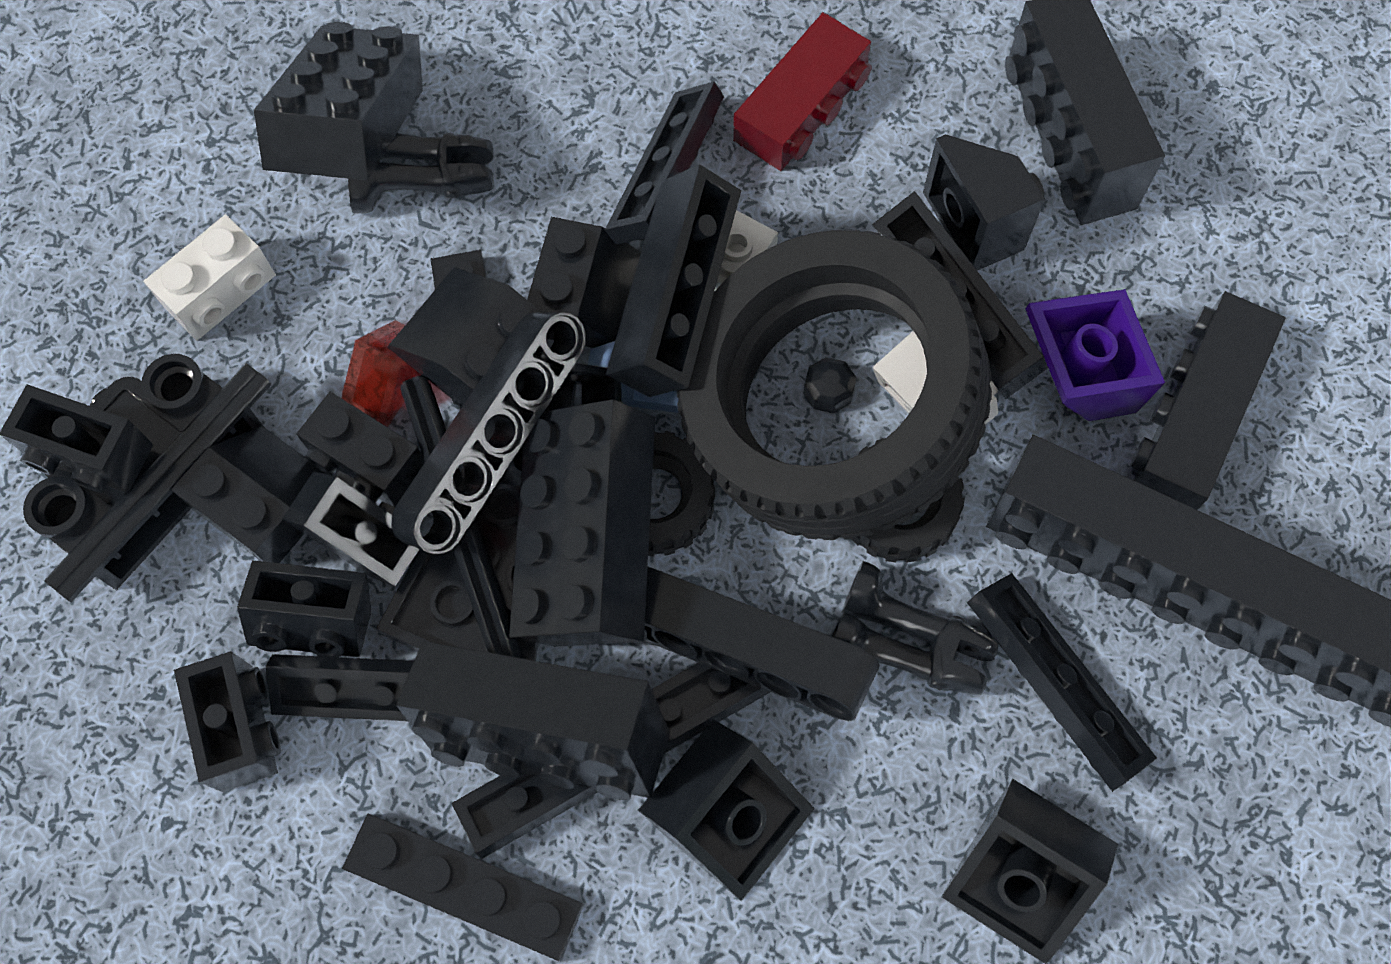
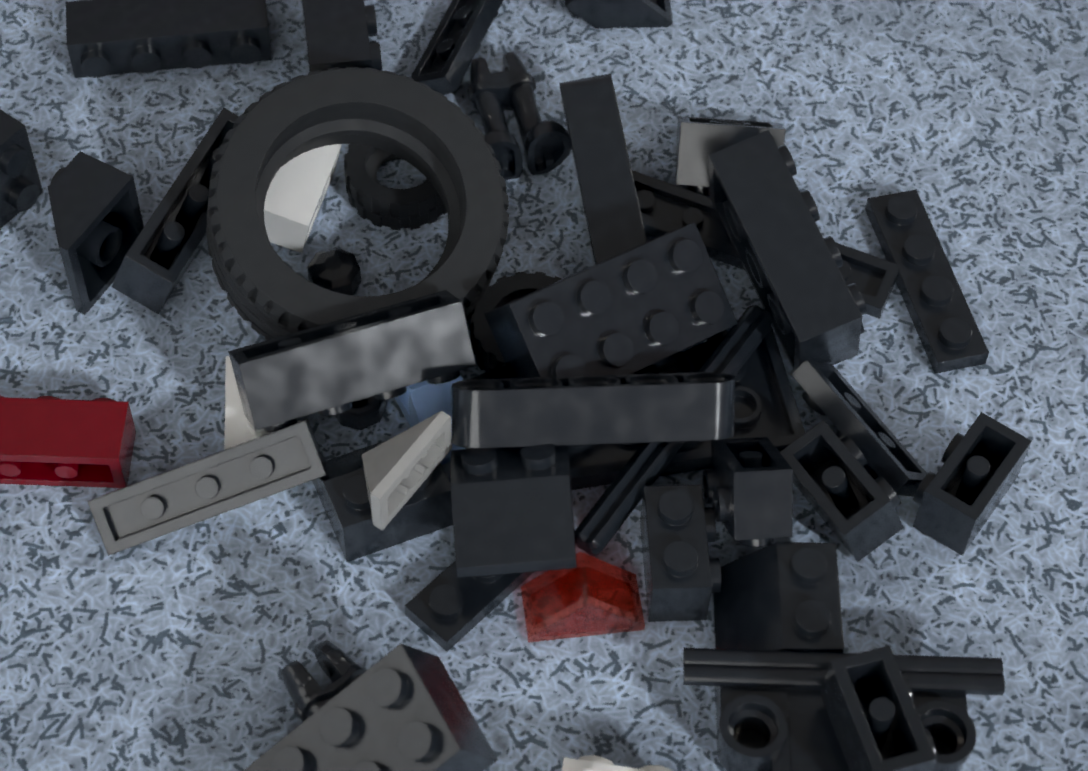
camera: 130 degrees left, 15 degrees down
dark purple slope [1025,289,1165,421] -> none
none -> light grey slope [361,411,452,531]

